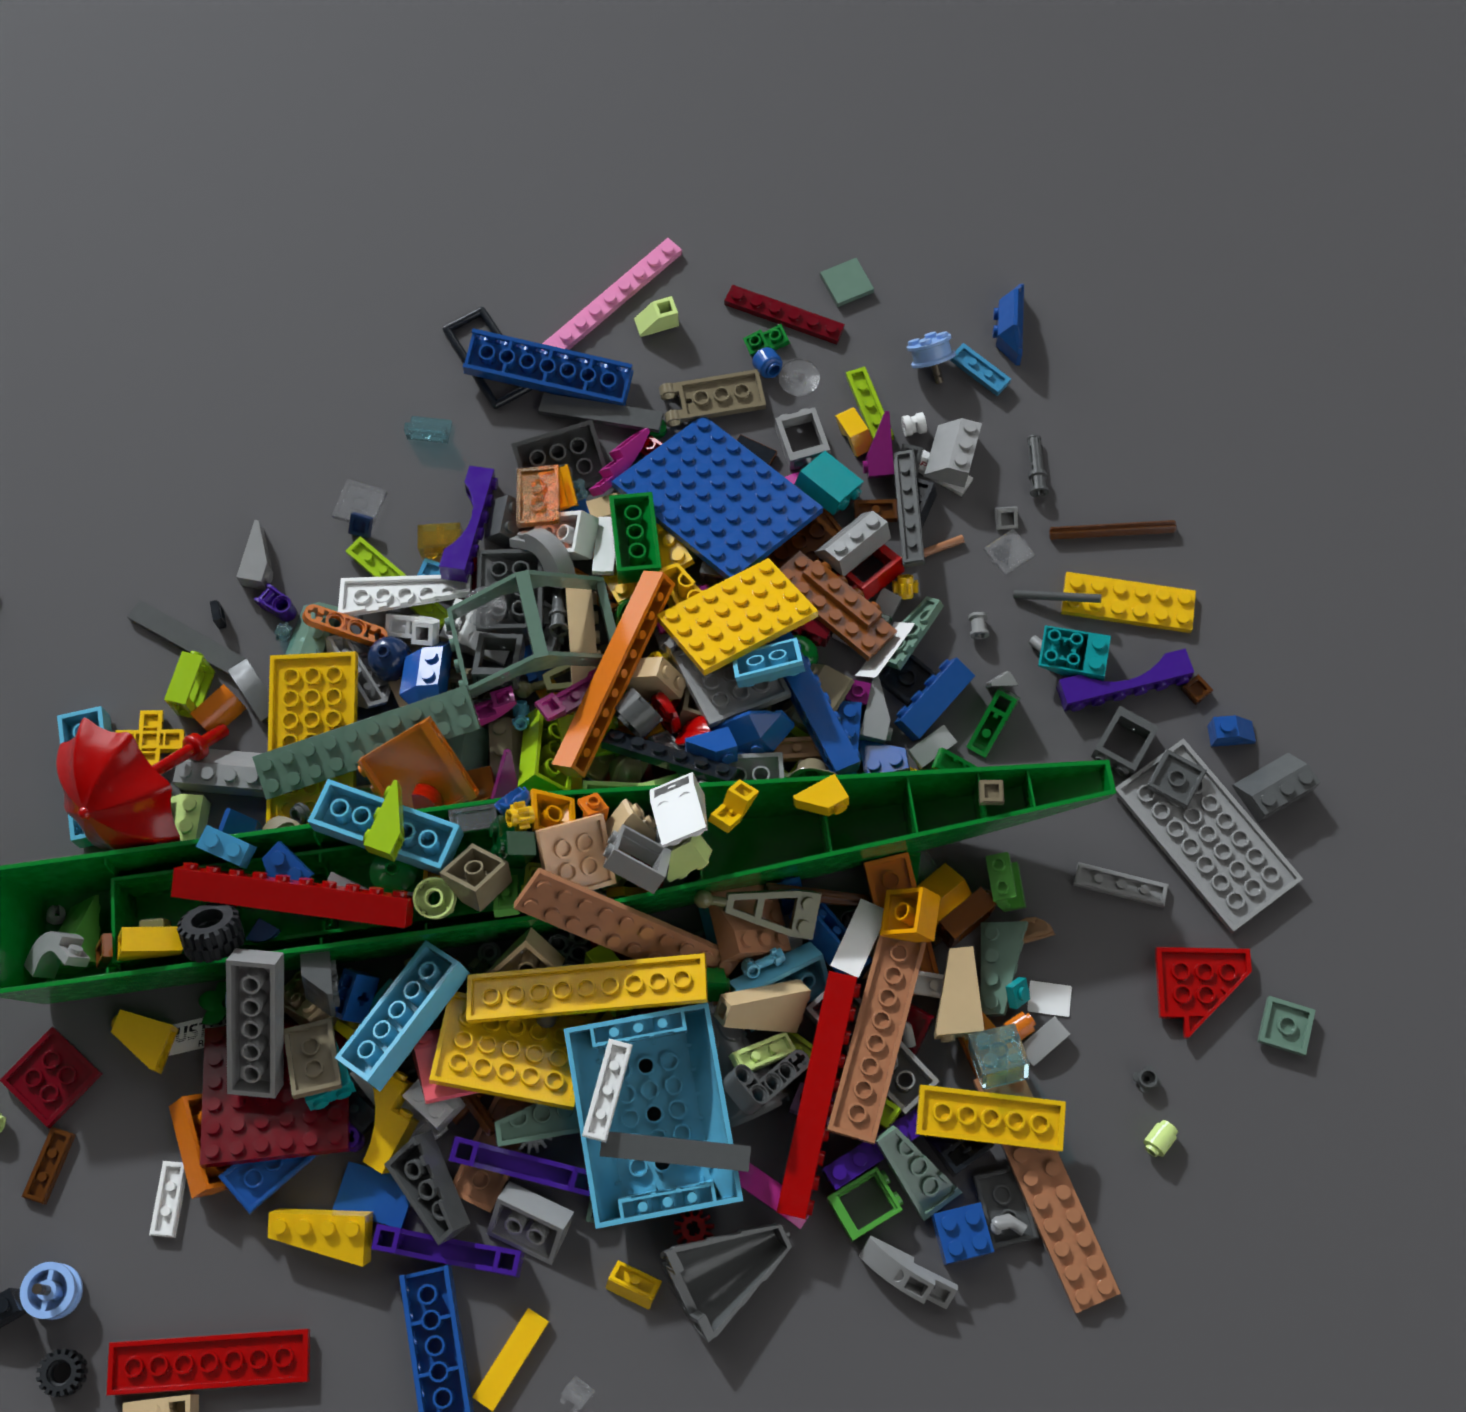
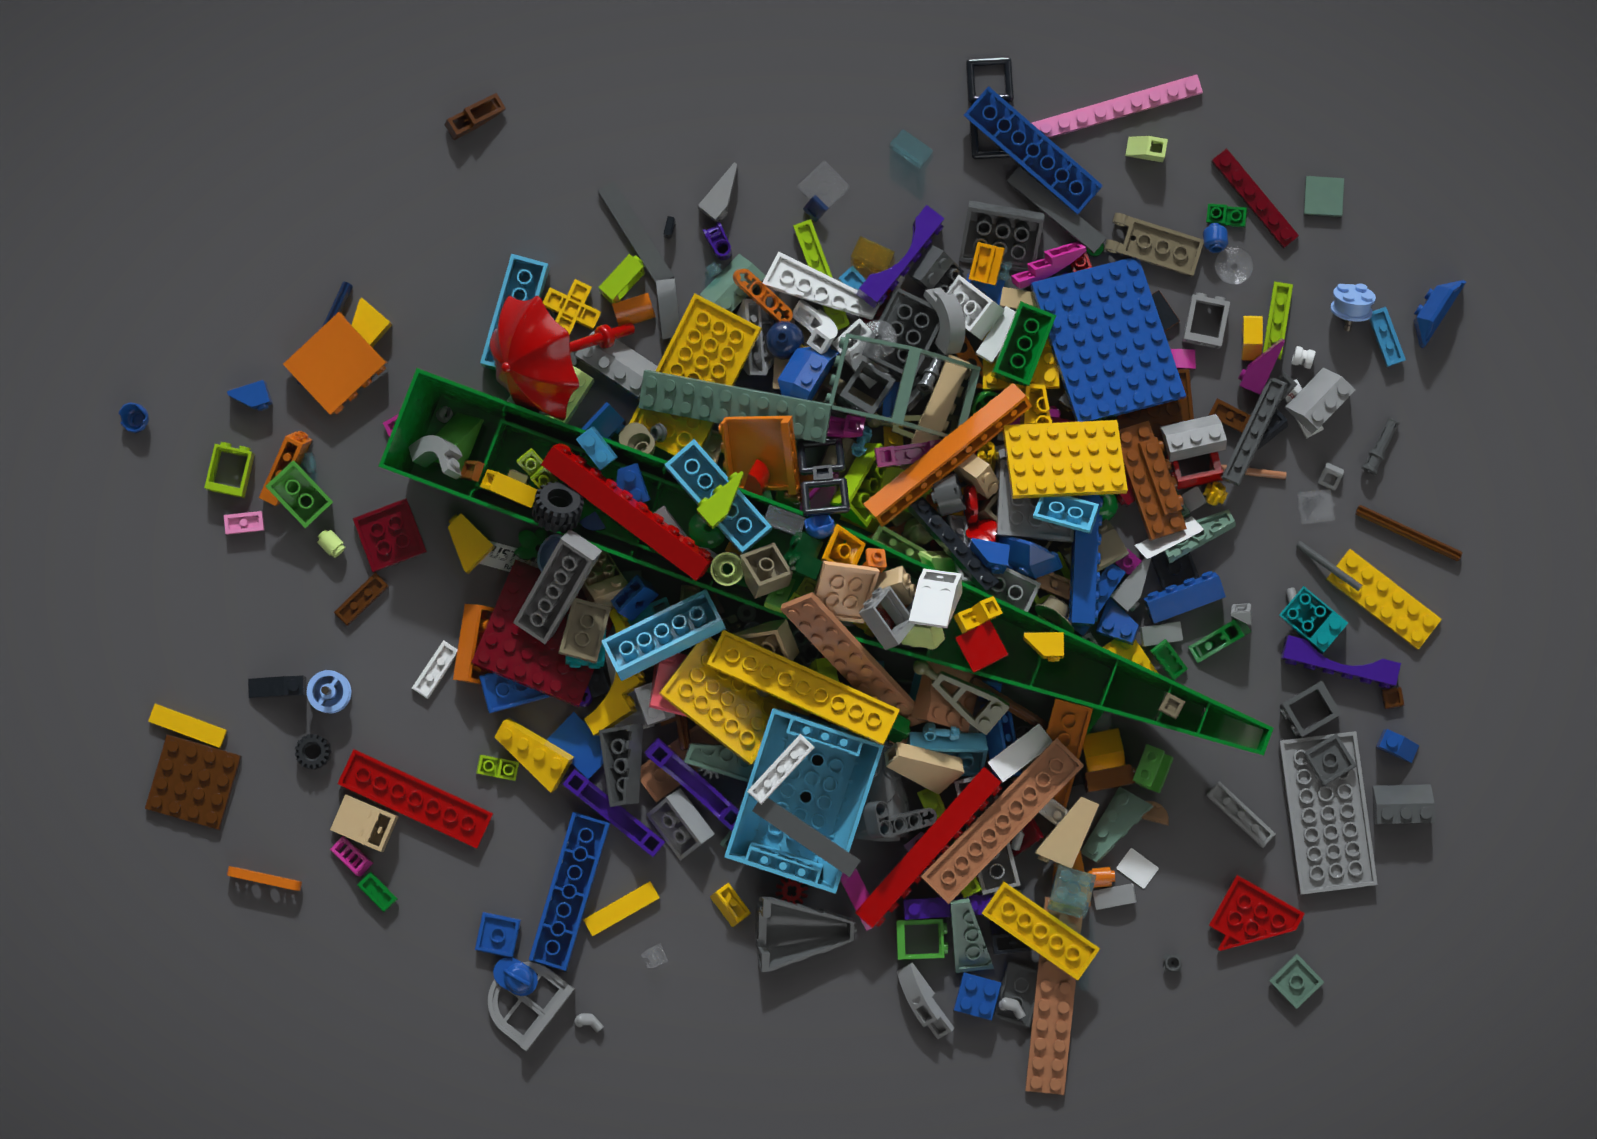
camera: 30 degrees right, 15 degrees up
dark grey slope [300,951,340,1017] -> none
yellow gear [505,801,535,831] -> none
clear orange plate [516,464,560,528] -> none
yellowish green tile [728,1032,796,1072] -> none
teal brick [794,451,864,515] -> none
light orange slope [880,887,941,943] -> none
light grey bush [968,612,989,639] -> none
teal plate [1005,977,1030,1009] -> none
yellowish green brick [1143,1120,1178,1157] -> none
none -> lime slope [476,755,519,781]
none -> lime slope [517,448,558,489]
none -> black bar [797,437,850,517]
none -> red tile [955,620,1008,673]

